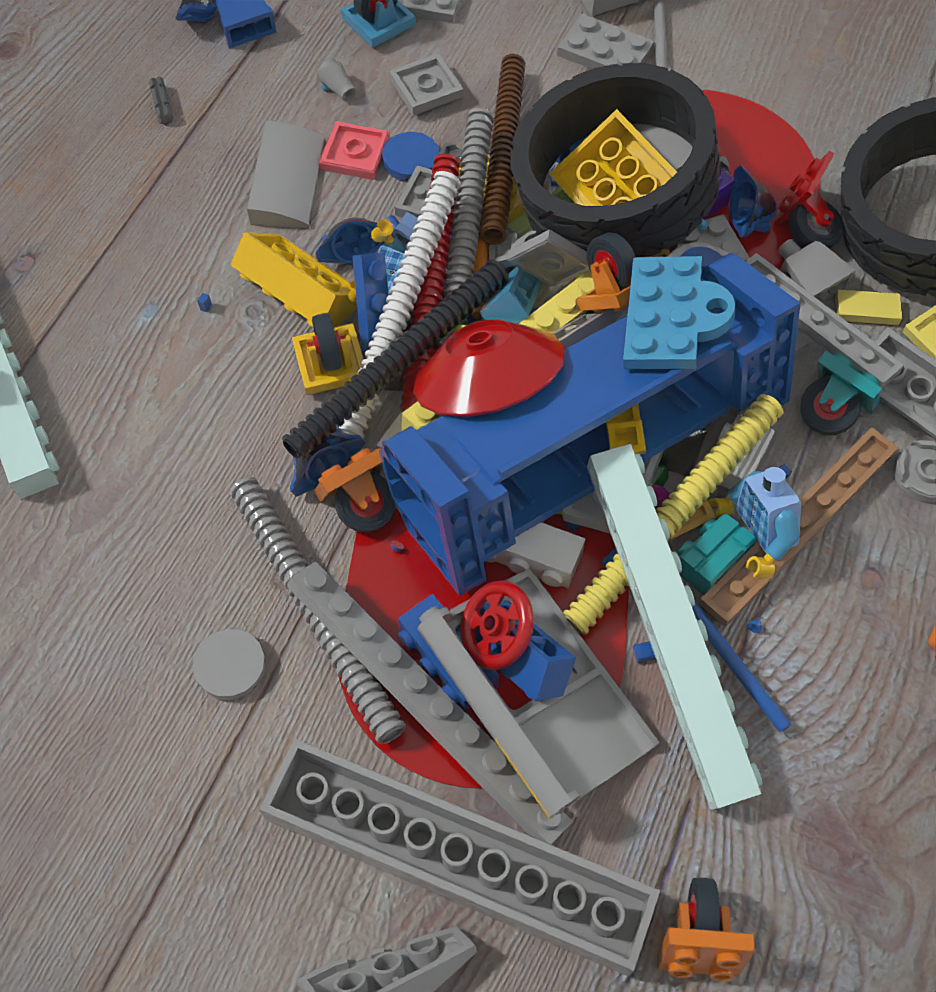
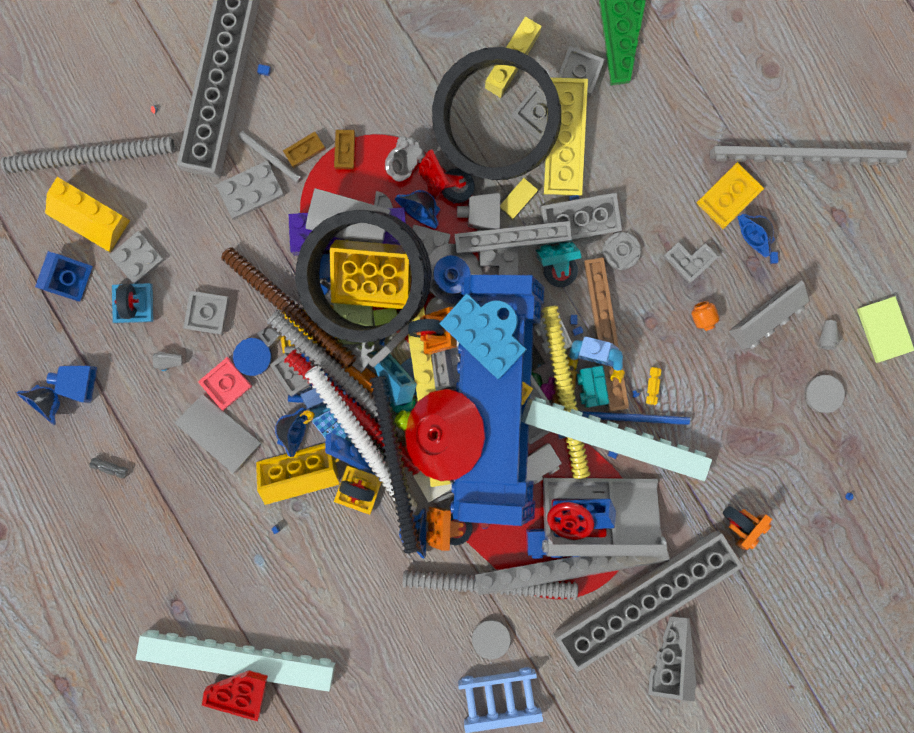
camera: 55 degrees left, 25 degrees up
none -> pearl gold plate [283,131,325,169]
none -> pearl gold plate [334,130,355,169]
none -> light grey hair [385,136,425,181]
none -> light blue fence [458,667,543,733]
none -> yellow axle [646,367,662,405]

